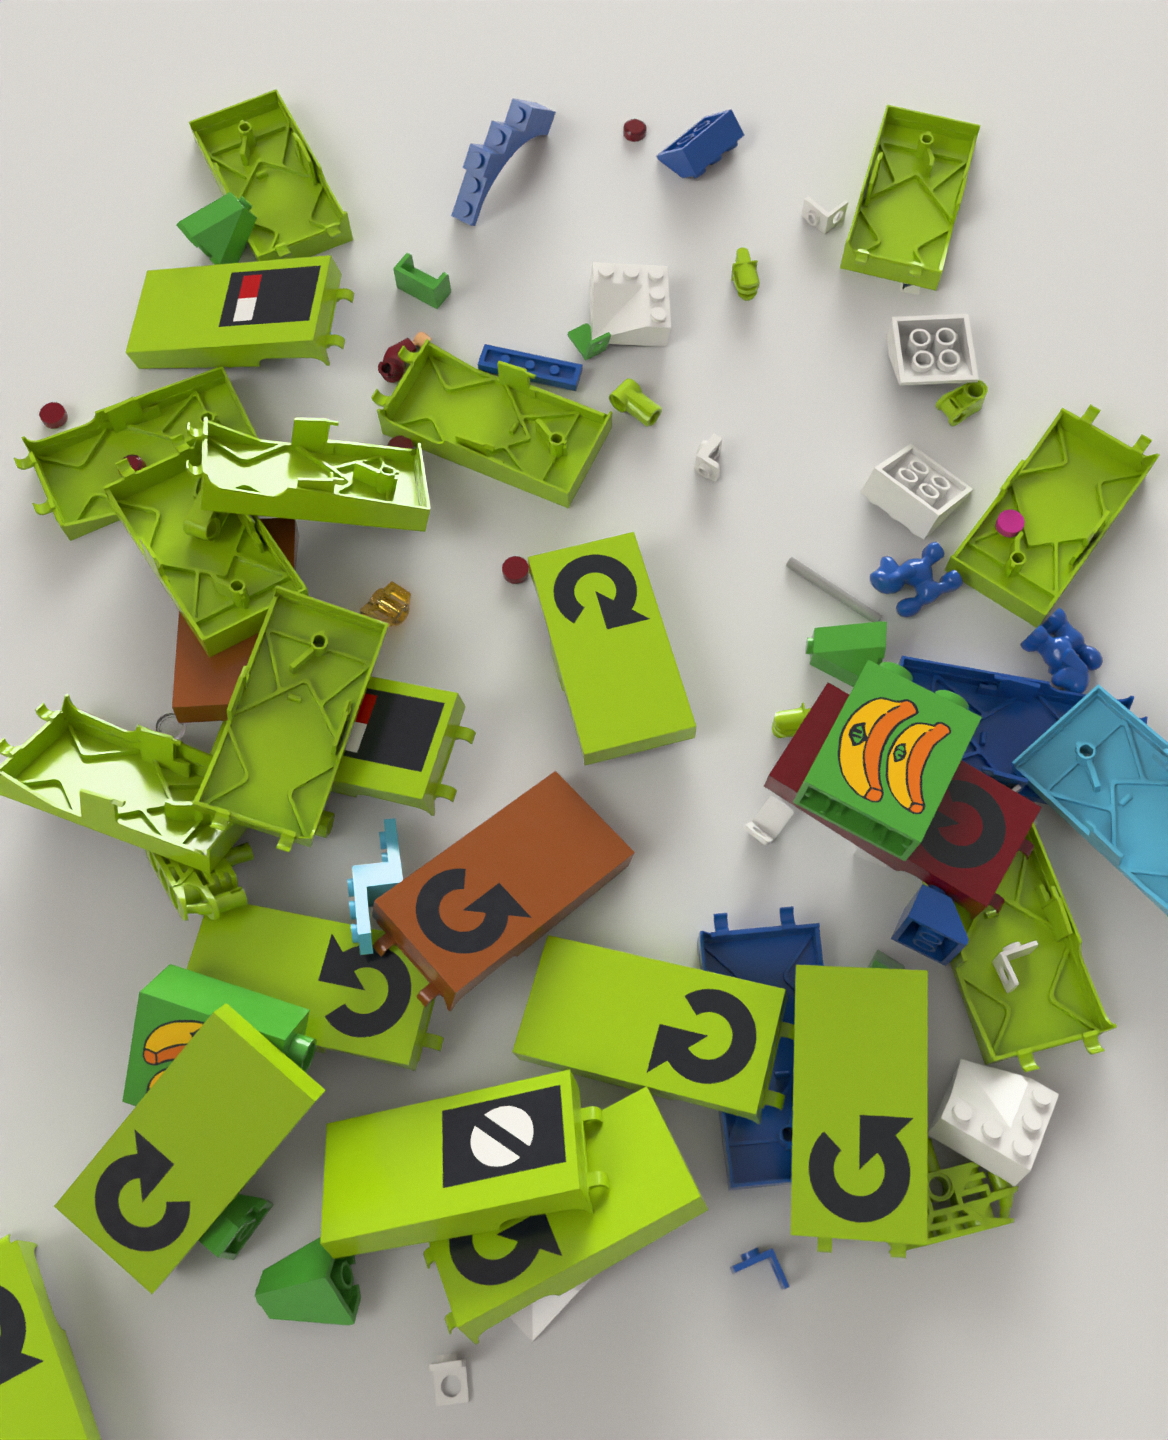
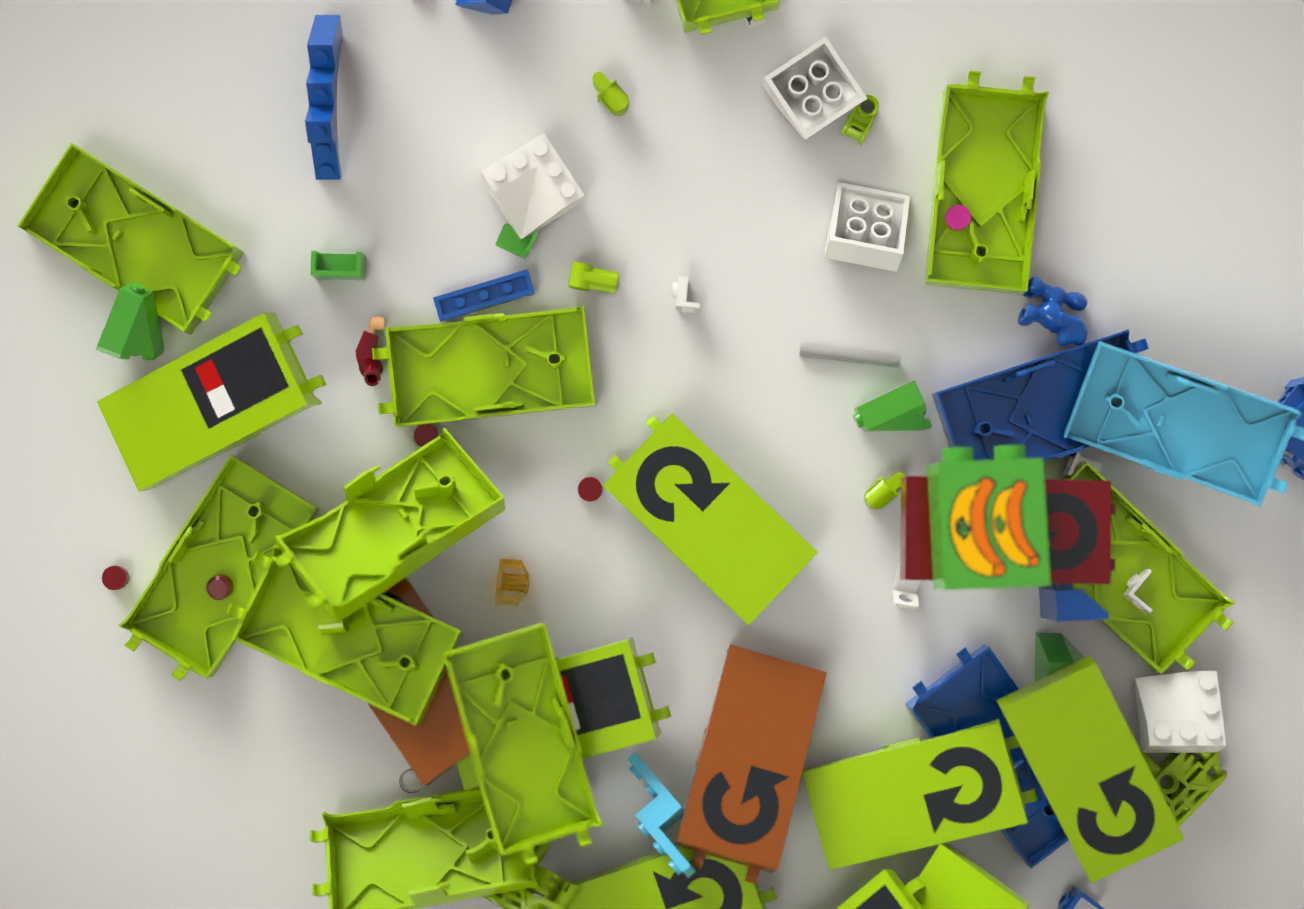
camera: 35 degrees left, 20 degrees up
blue animal [870,542,963,617] -> none

